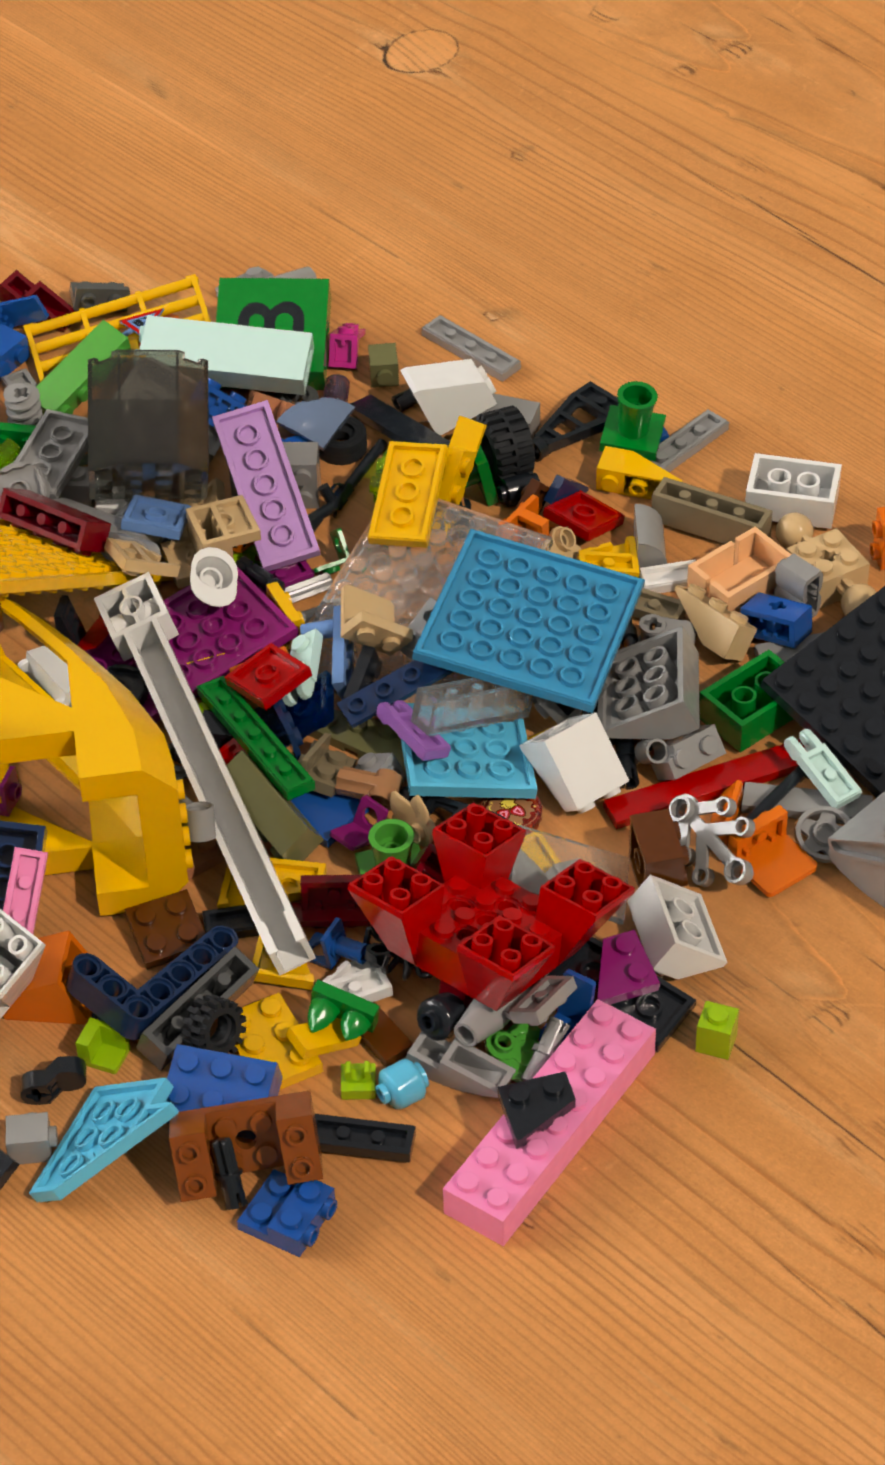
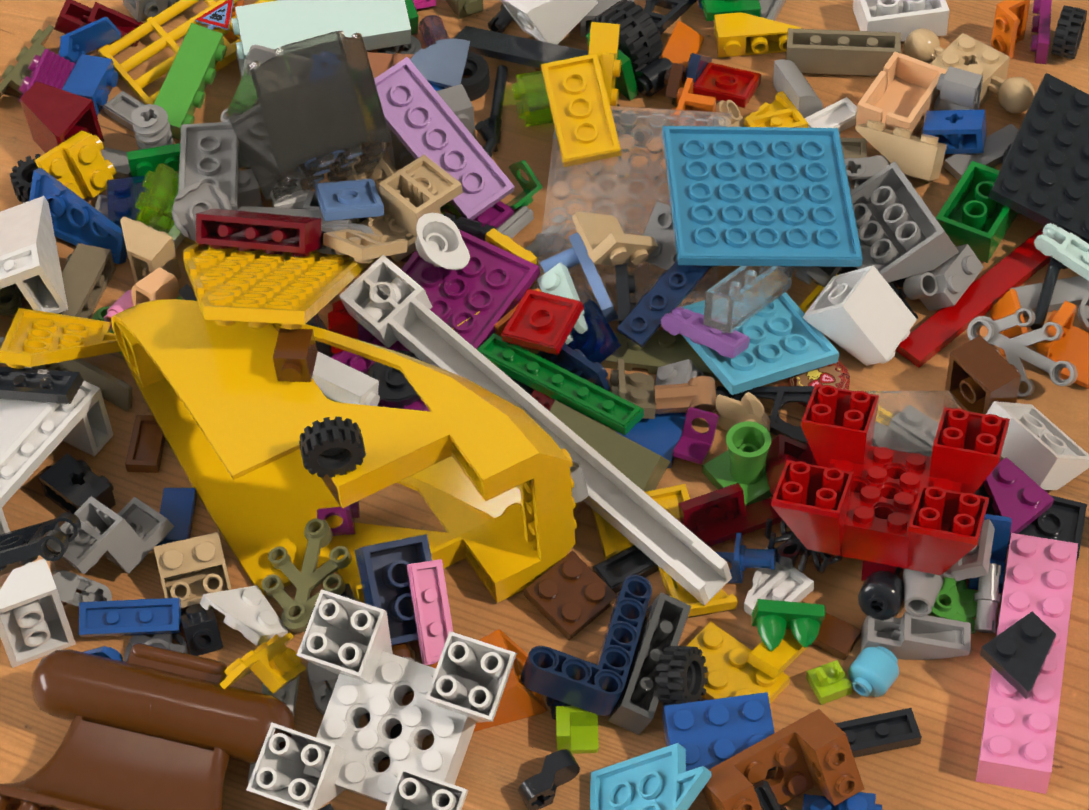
camera: 20 degrees left, 5 degrees up
none -> orange slope [661,21,704,67]

